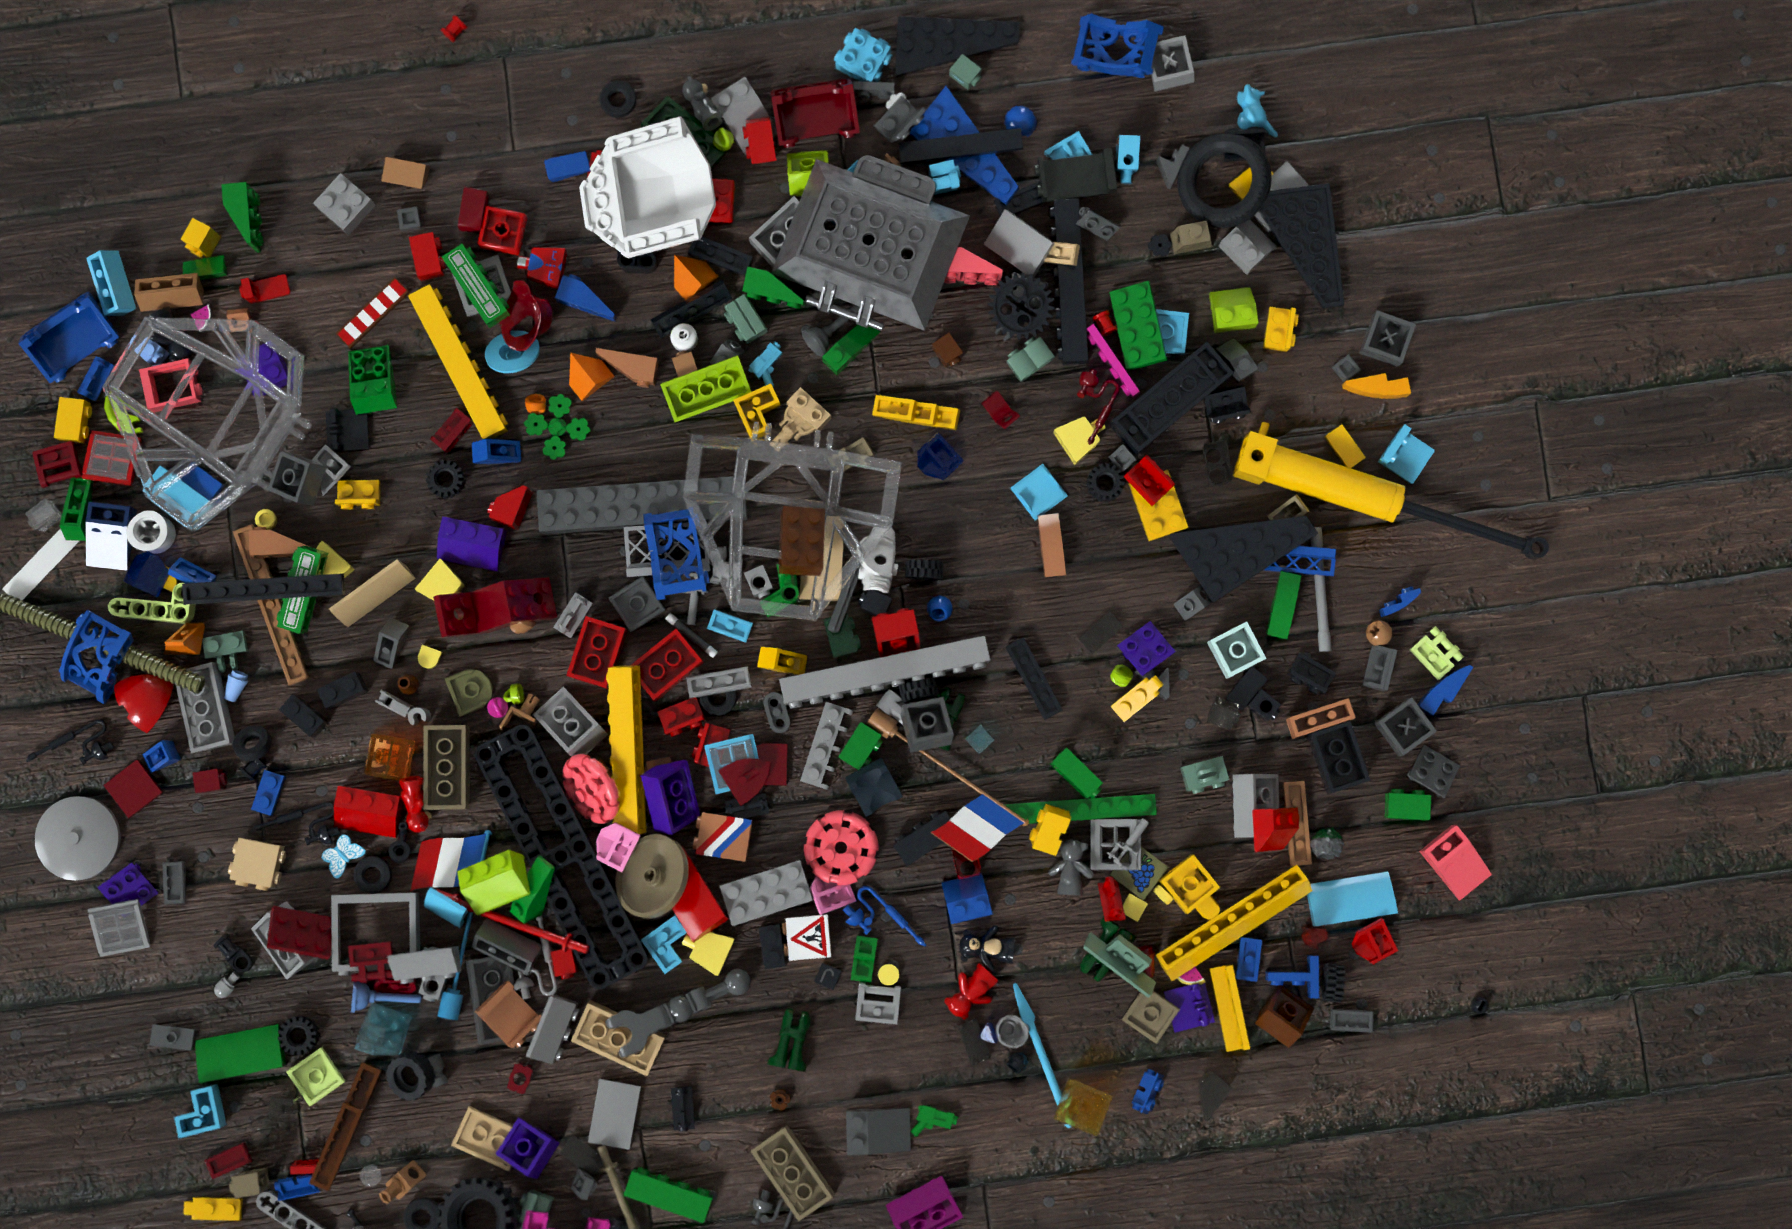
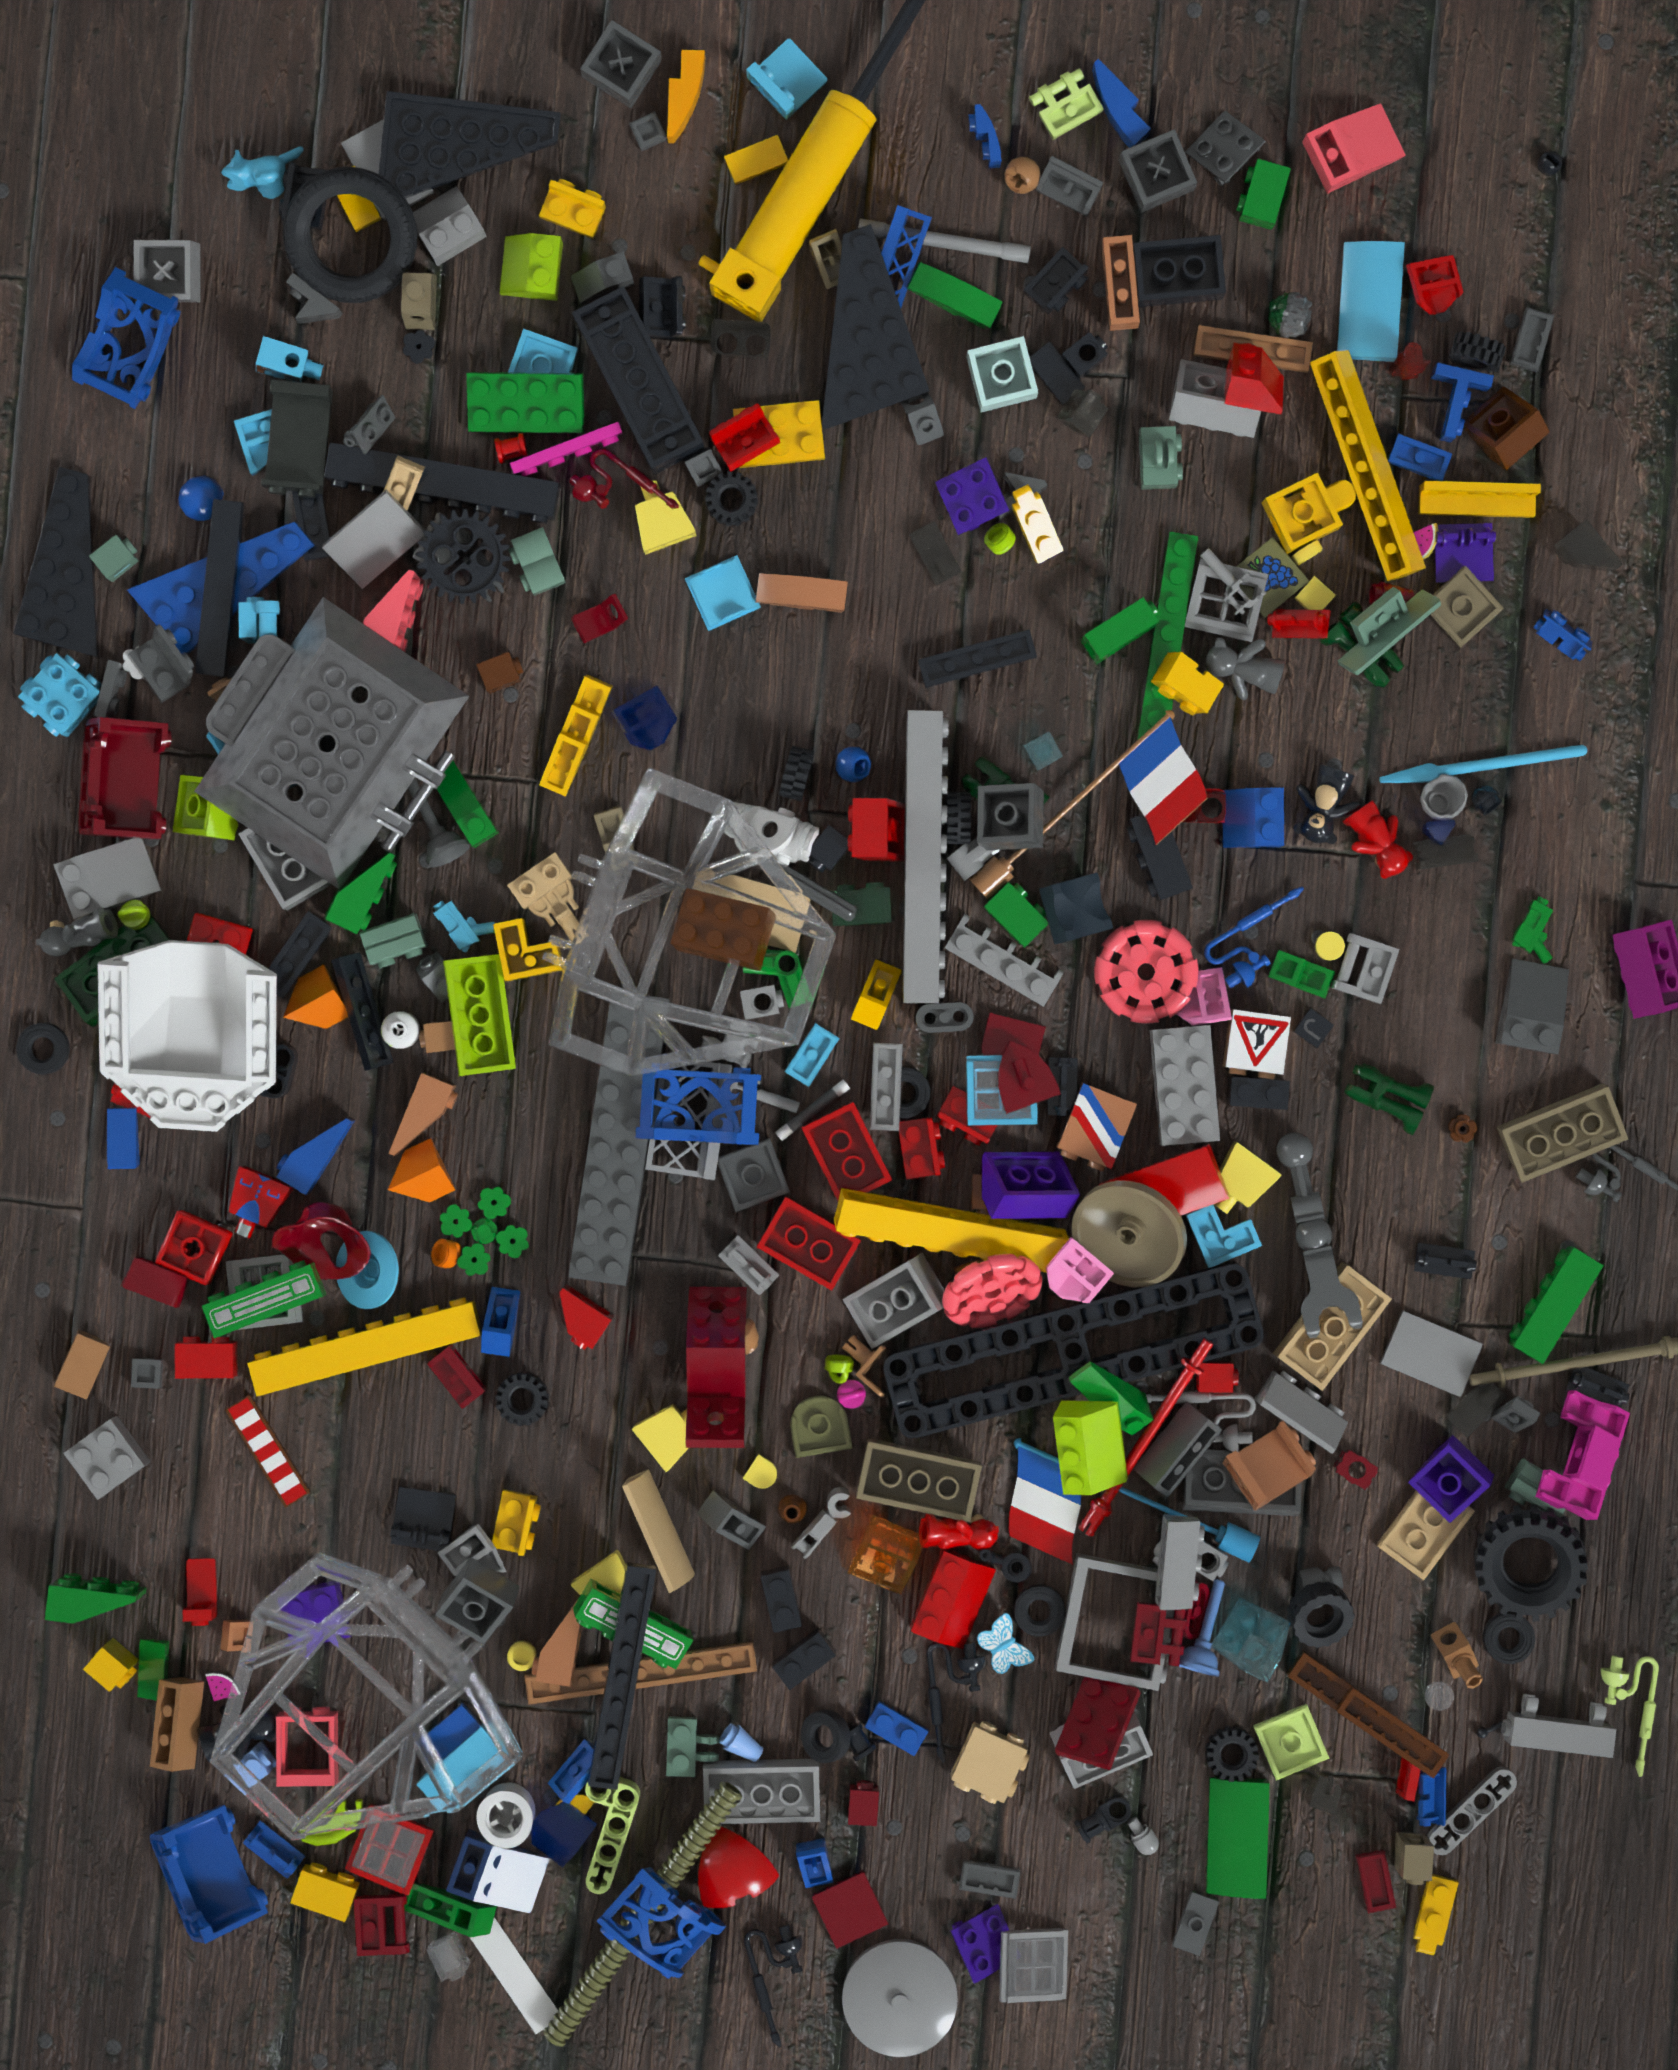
camera: 80 degrees left, 5 degrees up
medium azure brick [86,250,136,316] -> none
orange slope [164,623,205,655] -> none
medium azure brick [174,1084,227,1138] -> none
green slope [348,345,397,415] -> none
medium azure slope [424,887,468,928] -> none
dark purple slope [437,516,507,572] -> none
red brick [742,117,776,164] -> none
clear yellow brick [1053,1079,1113,1136] -> none

